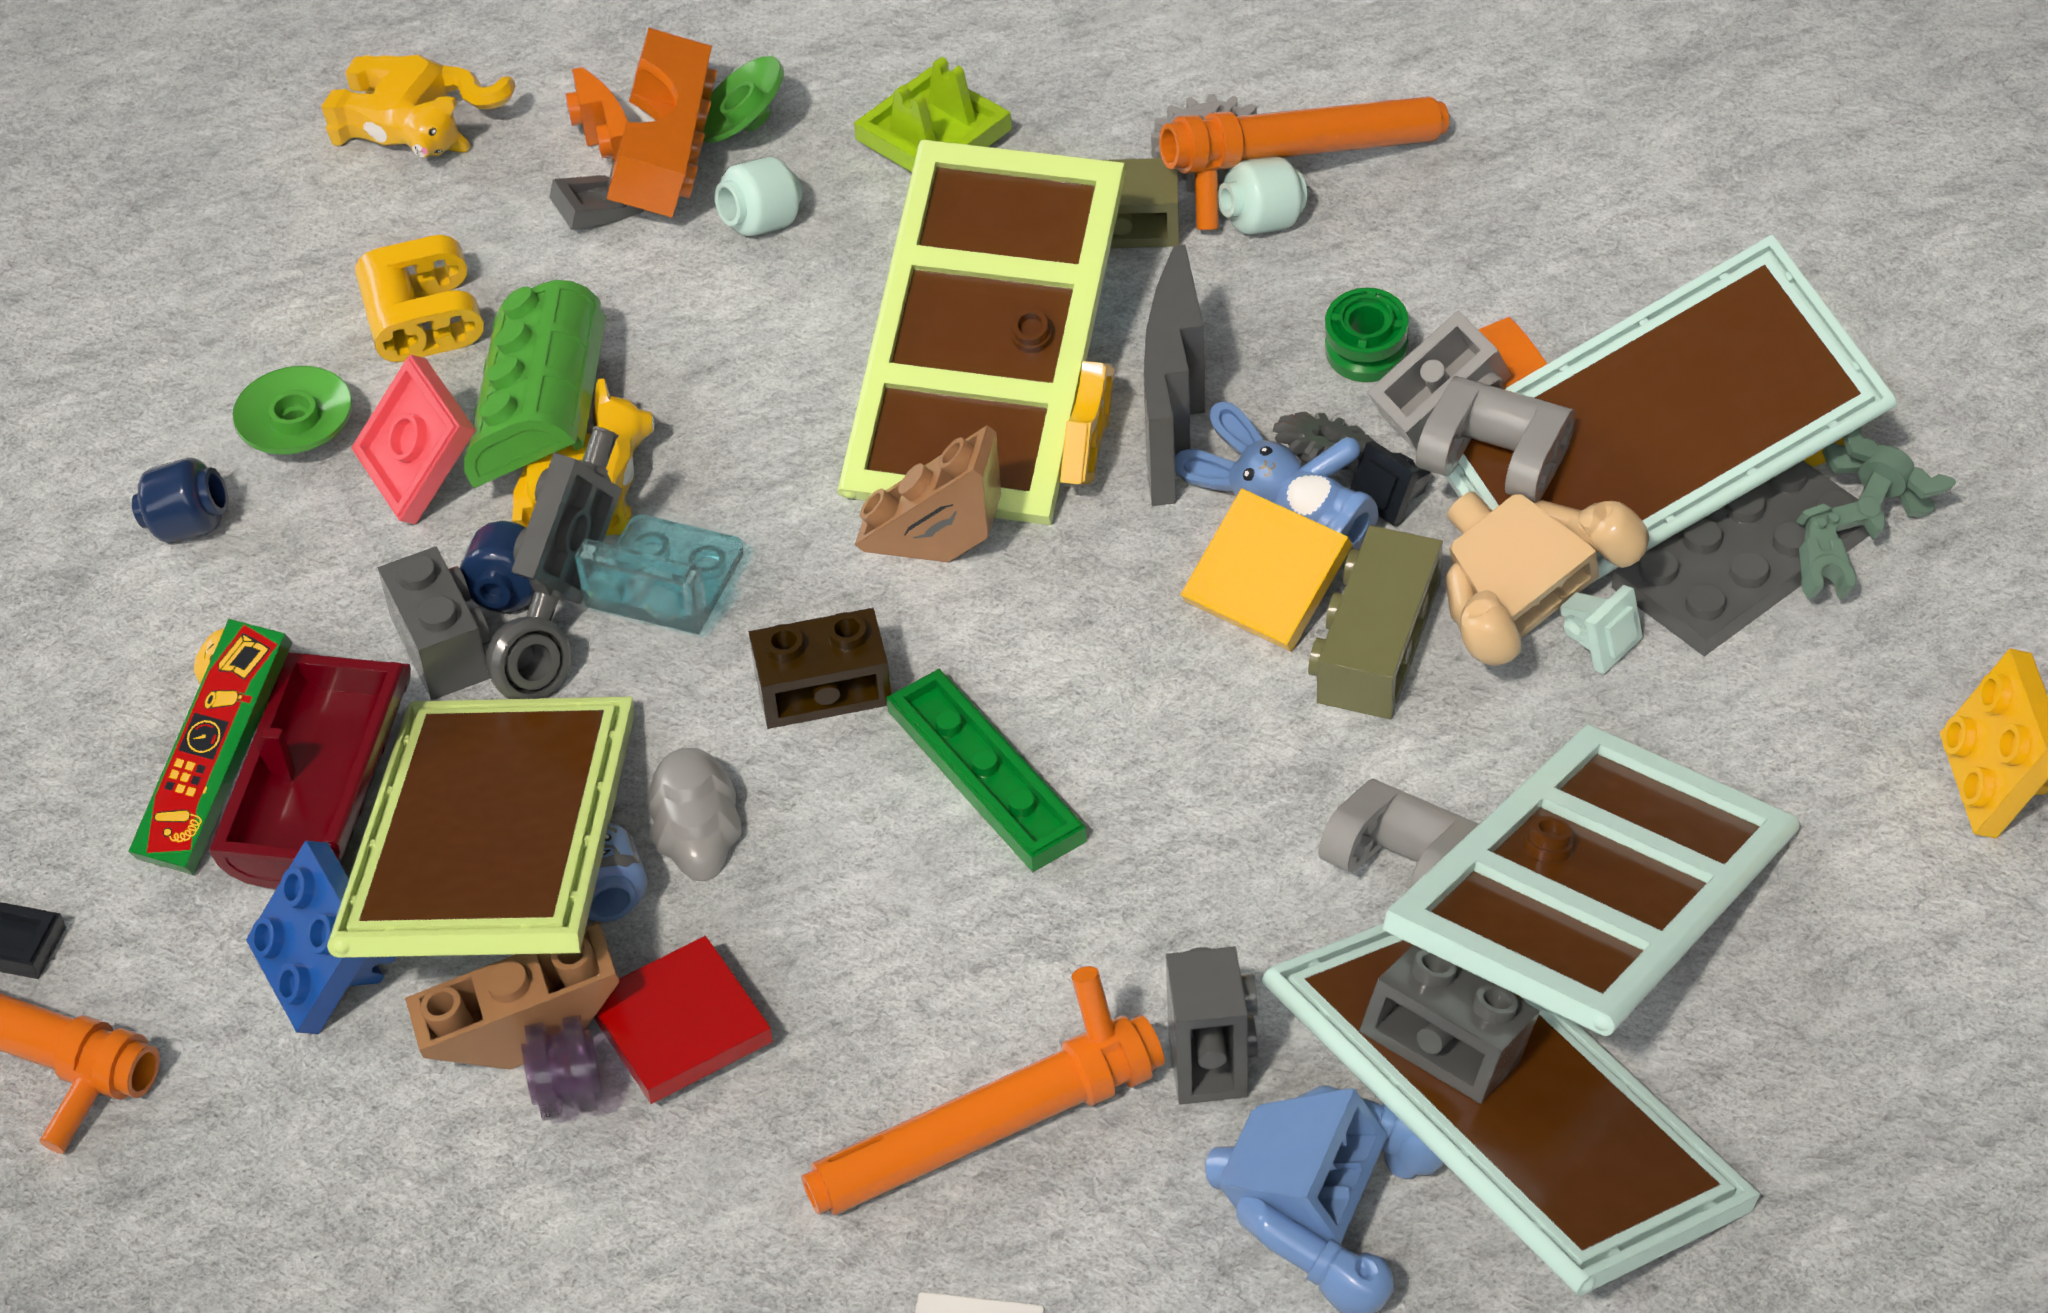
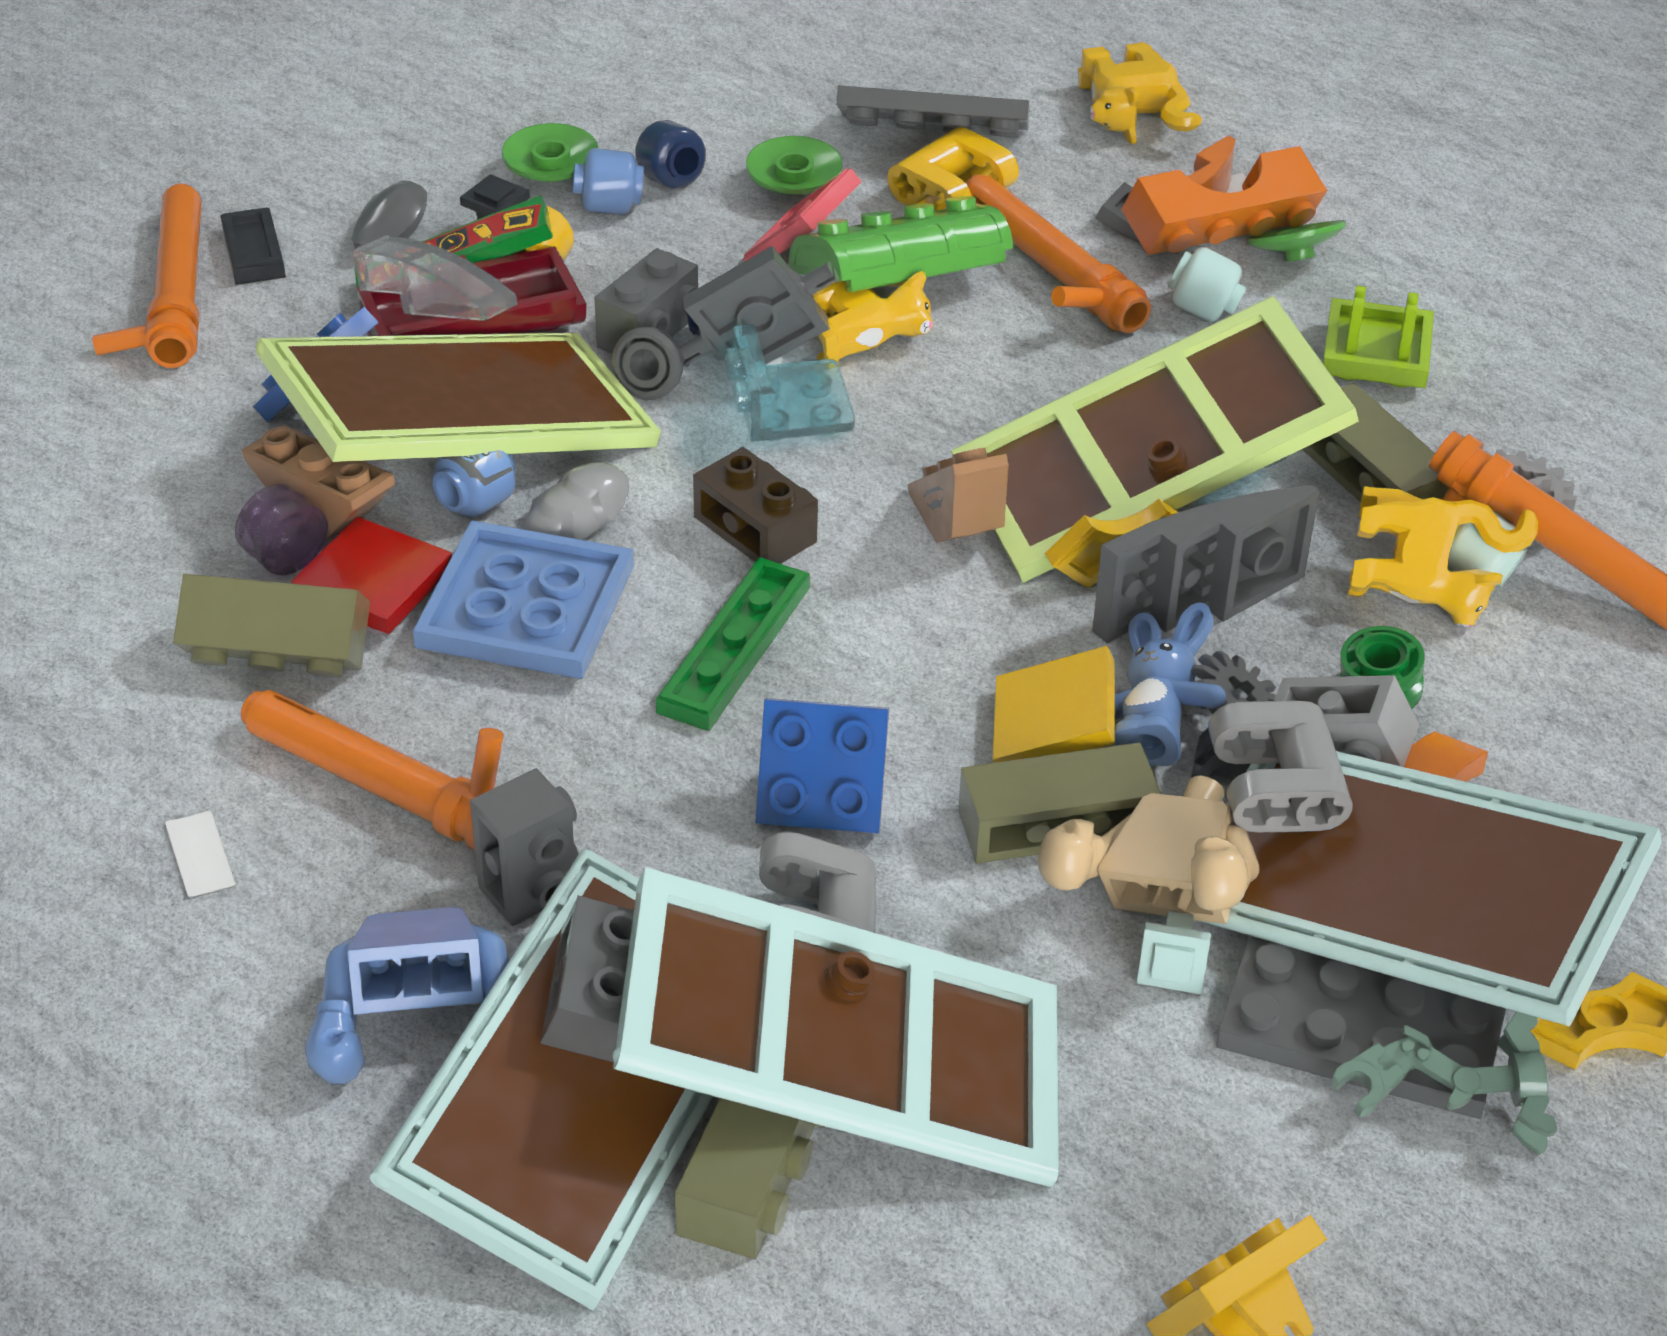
camera: 55 degrees right, 5 degrees down
none -> olive brick [173,574,370,677]
none -> dark grey arm [352,180,427,258]
none -> clear slope [353,235,518,321]
none -> medium blue plate [413,520,634,679]
none -> black brick [460,174,530,220]
none -> bright green dish [502,123,599,182]
none -> medium blue head [572,148,644,215]
none -> olive brick [675,1098,825,1260]
none -> blue plate [755,698,890,833]
none -> dark grey plate [836,85,1030,137]
none -> orange cylinder [965,175,1151,333]
none -> yellow animal [1347,486,1538,627]

